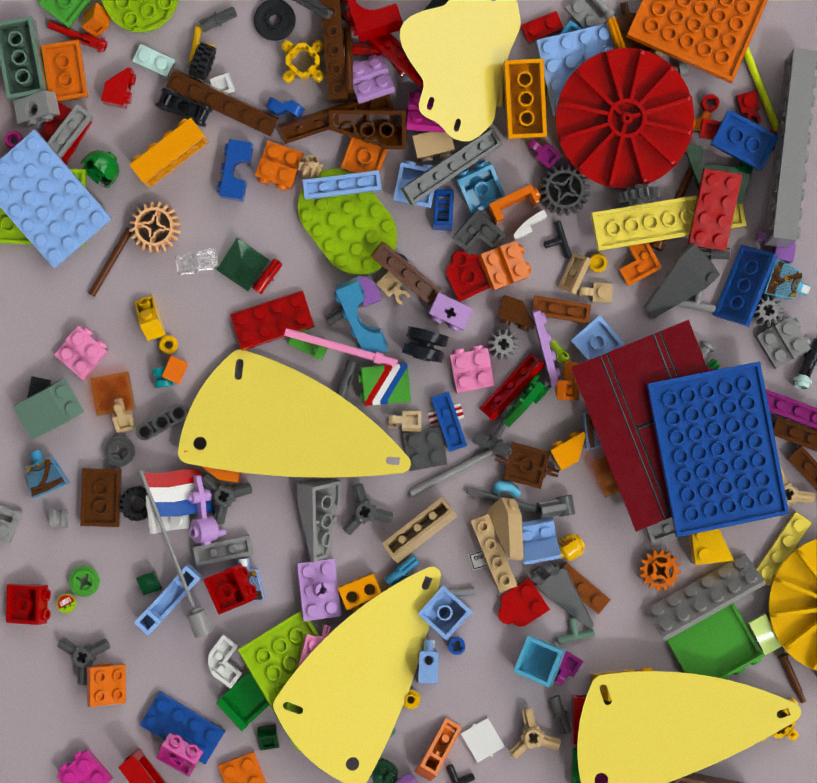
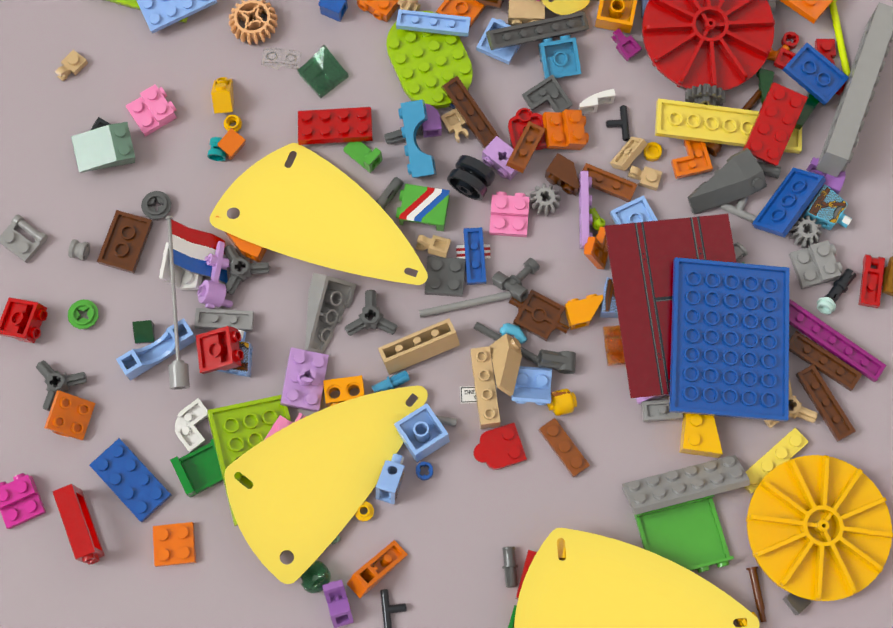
camera: 20 degrees right, 15 degrees down
torso [25,450,70,498] -> none
tile [57,593,77,613] -> none
reddish brown bar [89,228,132,297] -> none
clear orange plate [90,371,136,416] -> none
tan plate [112,398,136,433] -> none
black tyre [119,486,148,521] -> none
dark grey beam [135,404,189,440] -> none
dark pink plate [156,733,203,777] -> none
red axle [252,258,282,295] -> none
dark green slope [257,724,279,751] -> none
bright pink bar [284,328,398,367] -> none
blue slope [433,189,454,231] -> none
white piece [461,717,505,763] -> none
red plate [479,353,545,421] -> none
orange panel [487,184,541,225] -> none
green plate [503,374,552,427] -> none
tan bush [509,708,561,759] -> none
medium azure piece [513,635,566,687] -> none
dark grey flag [531,559,594,629] -> none
dark grey gear [538,164,590,216] -> none
magenta plate [554,651,584,686] -> none
sand green piece [556,617,595,644] -> none
orange gear [638,549,681,591] -> none
yellowish green slope [747,613,782,655] -> none
none -> dark orange plate [506,121,545,173]

